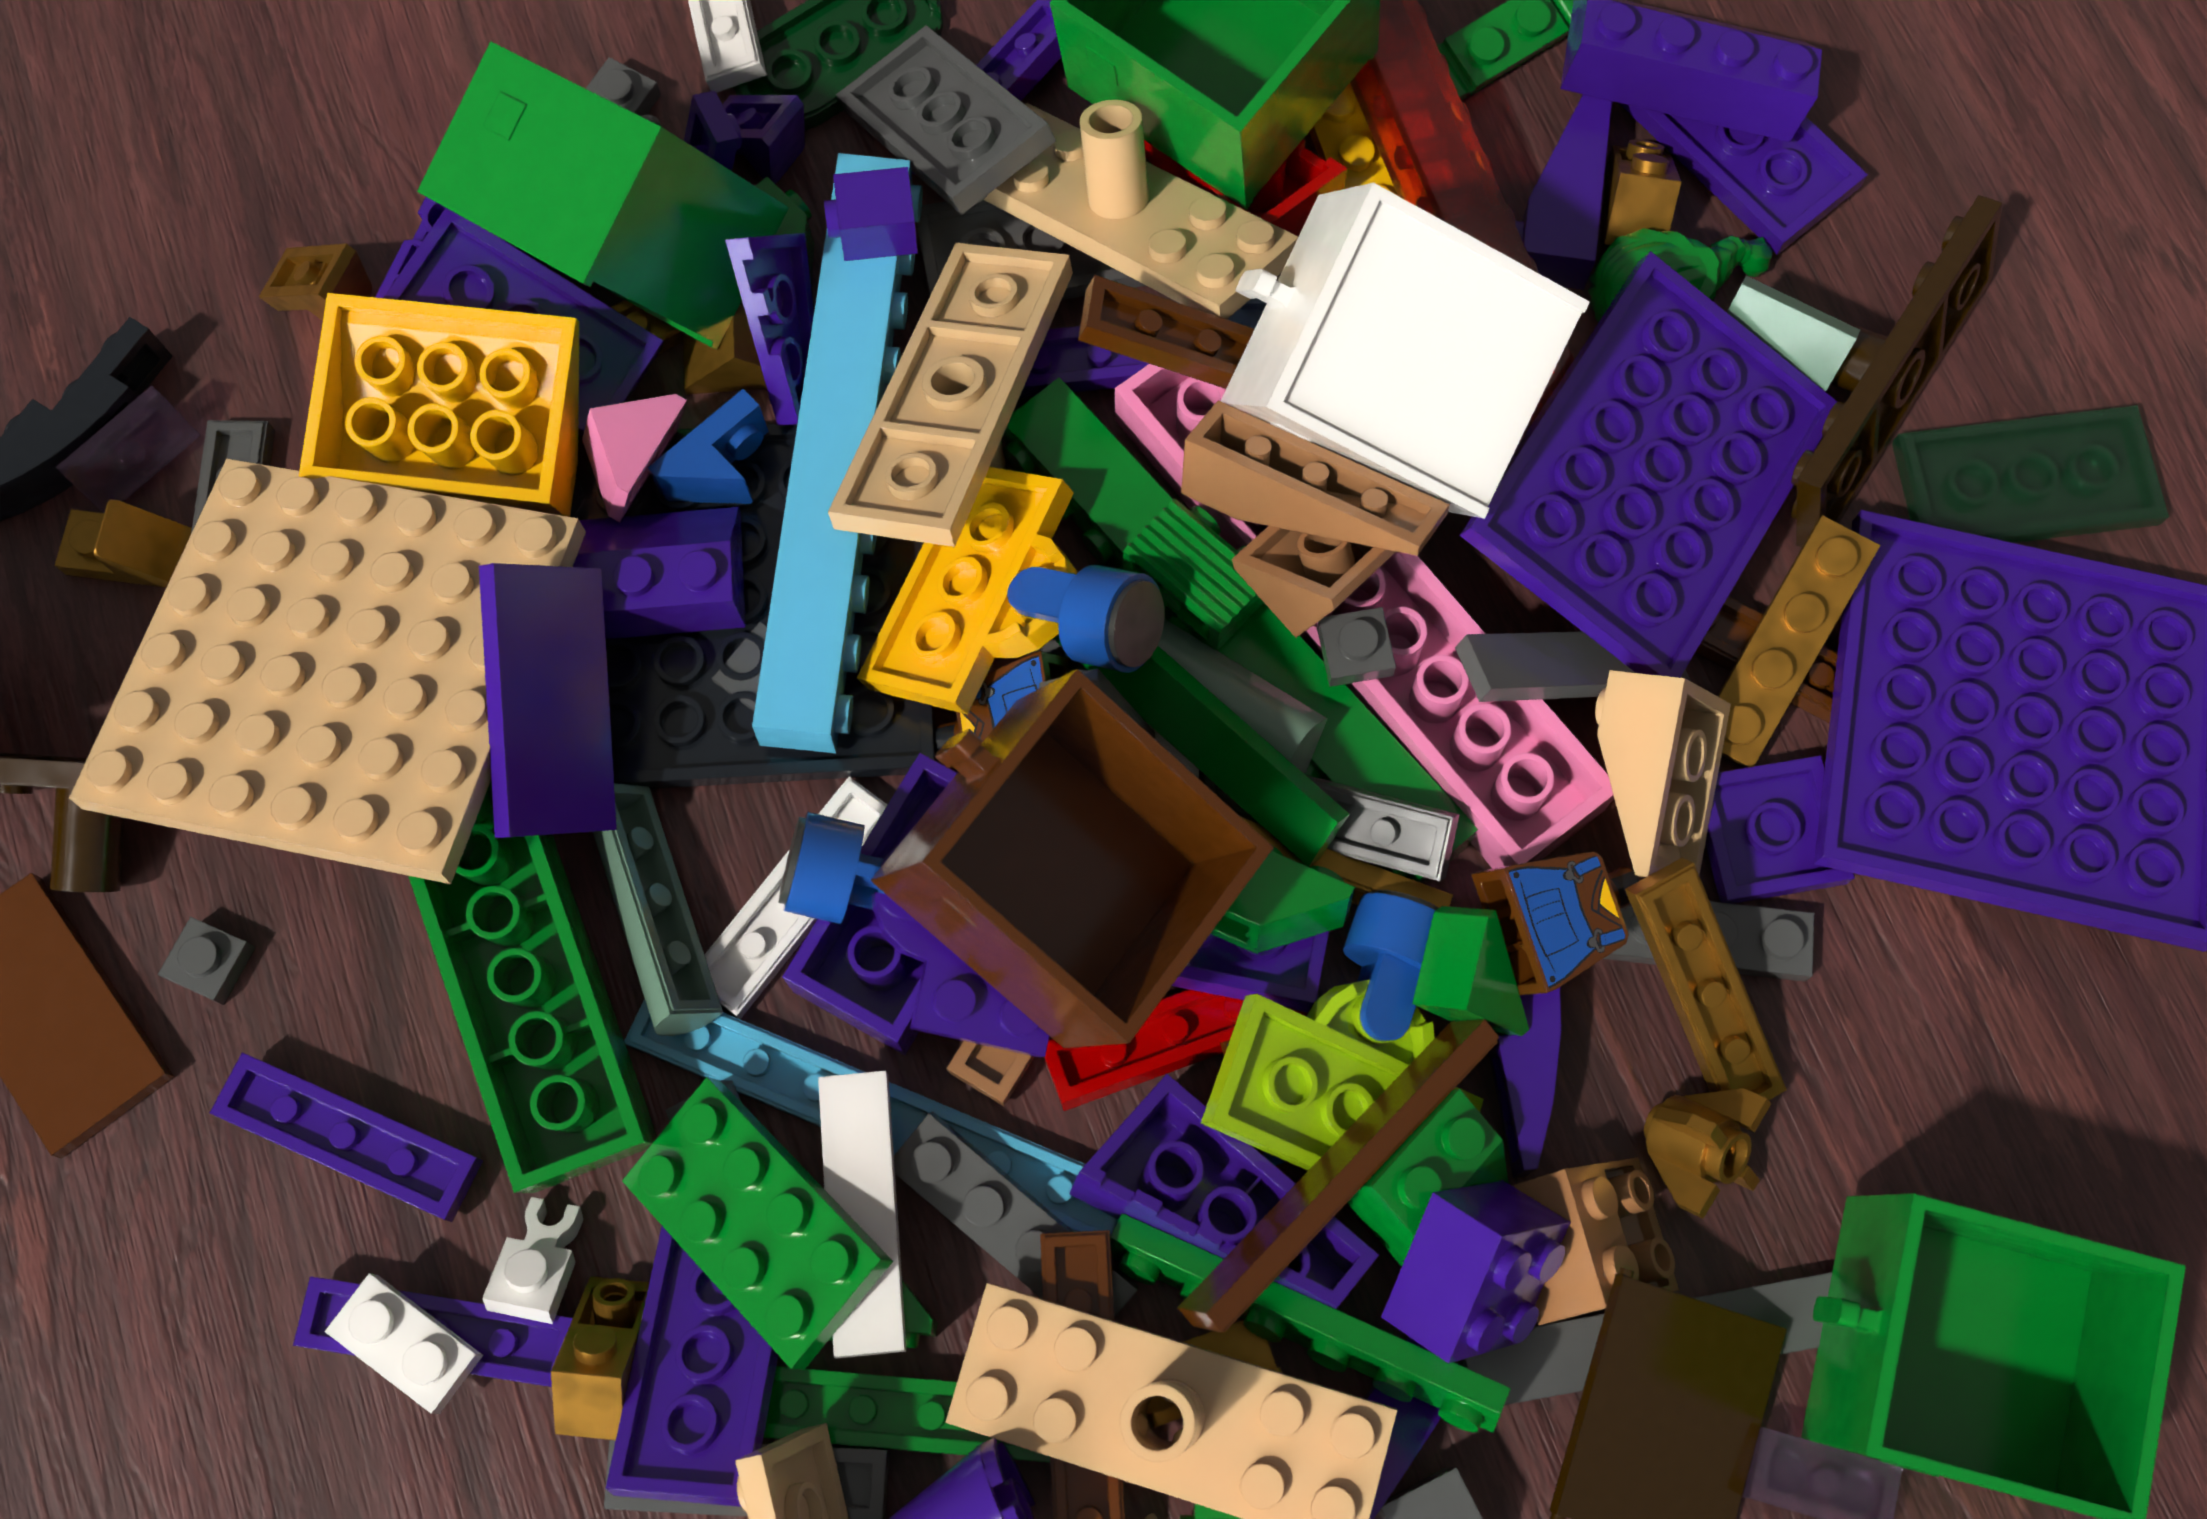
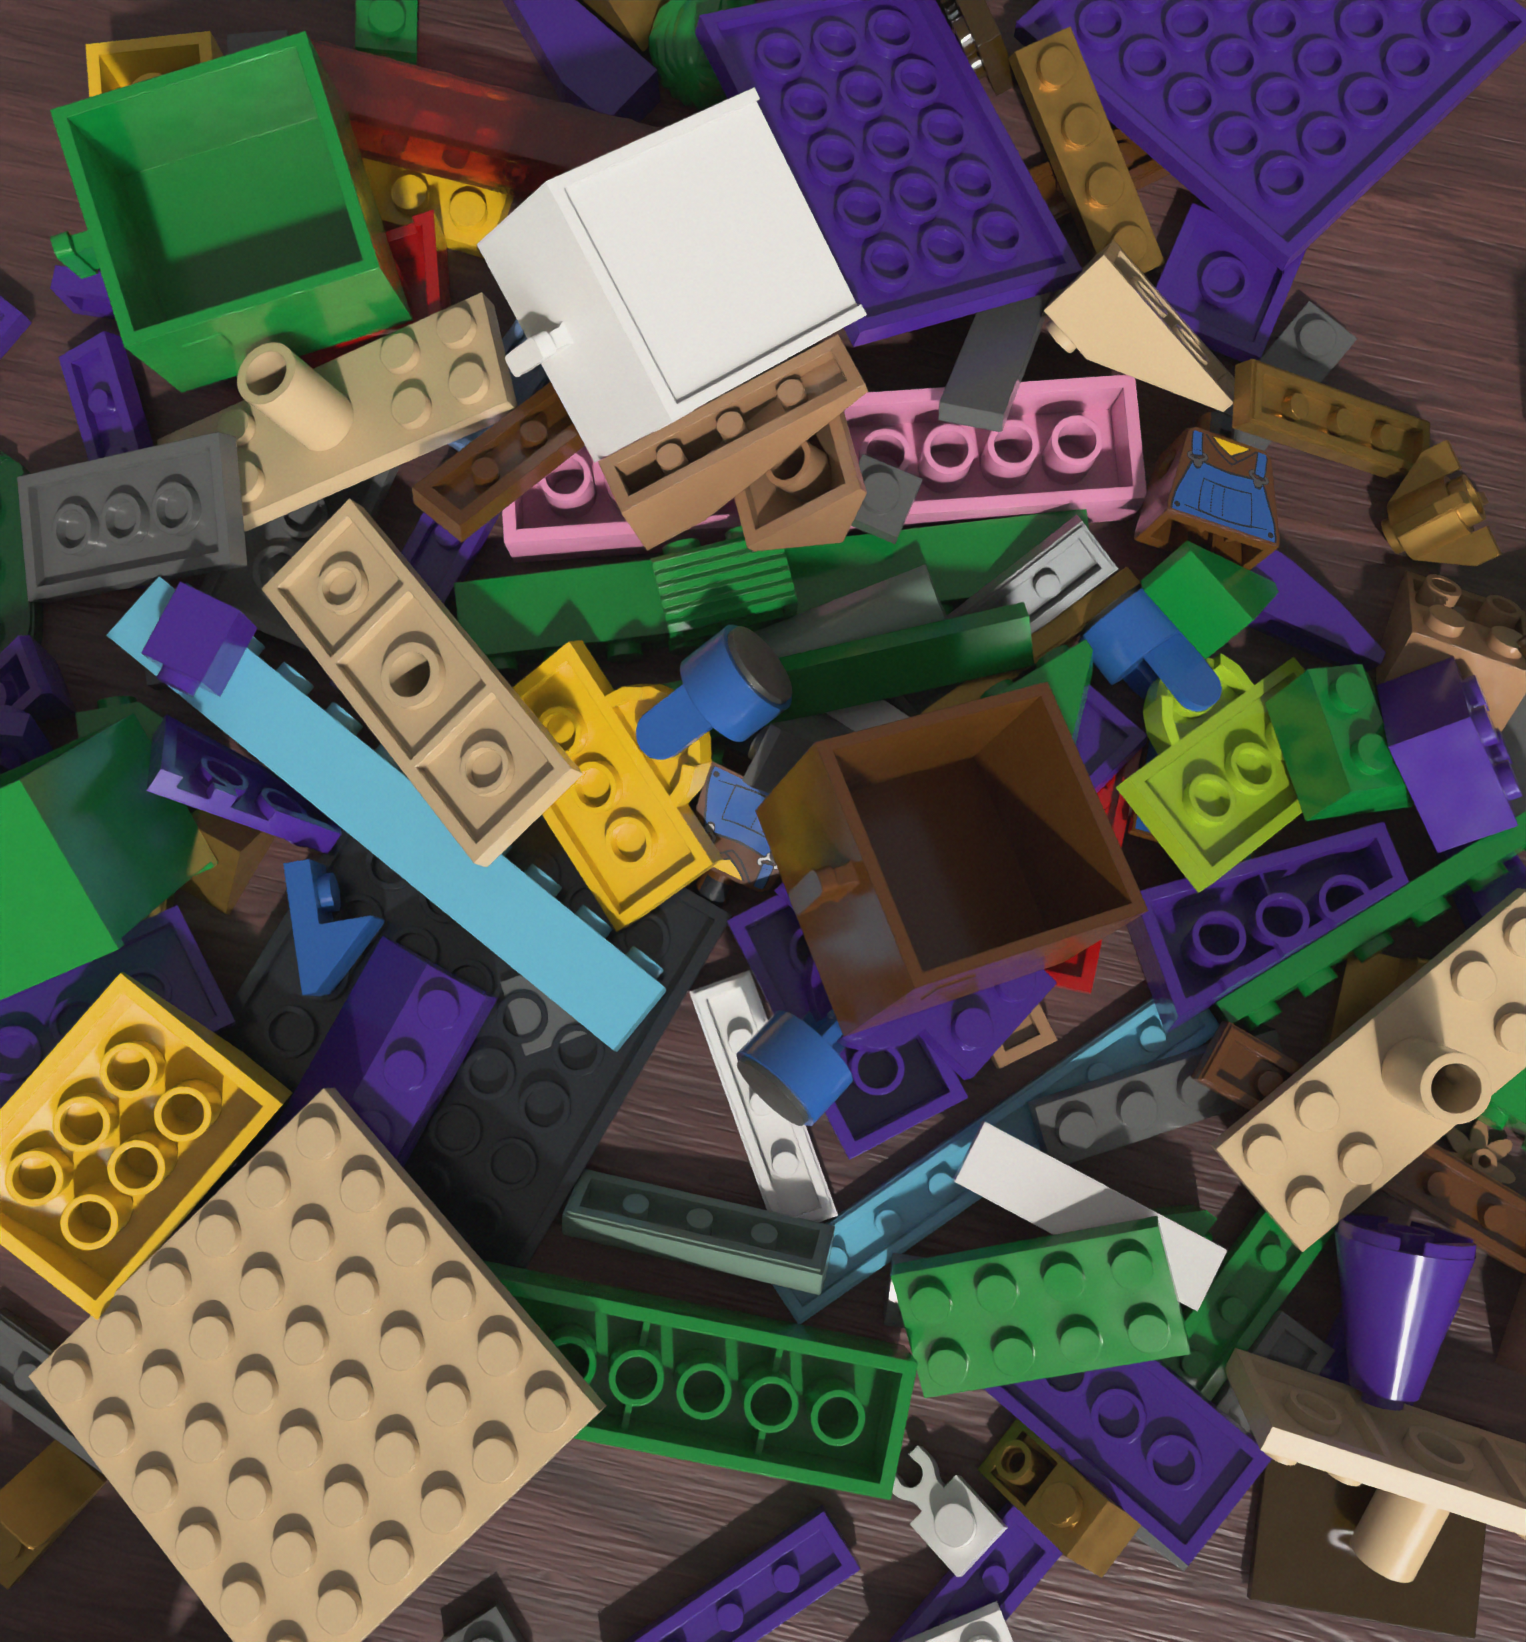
camera: 60 degrees left, 10 degrees up
dark purple tile [479,563,617,838] -> none
bright pink slope [582,394,687,522] -> none
reddish brown tile [1178,1019,1499,1333] -> none

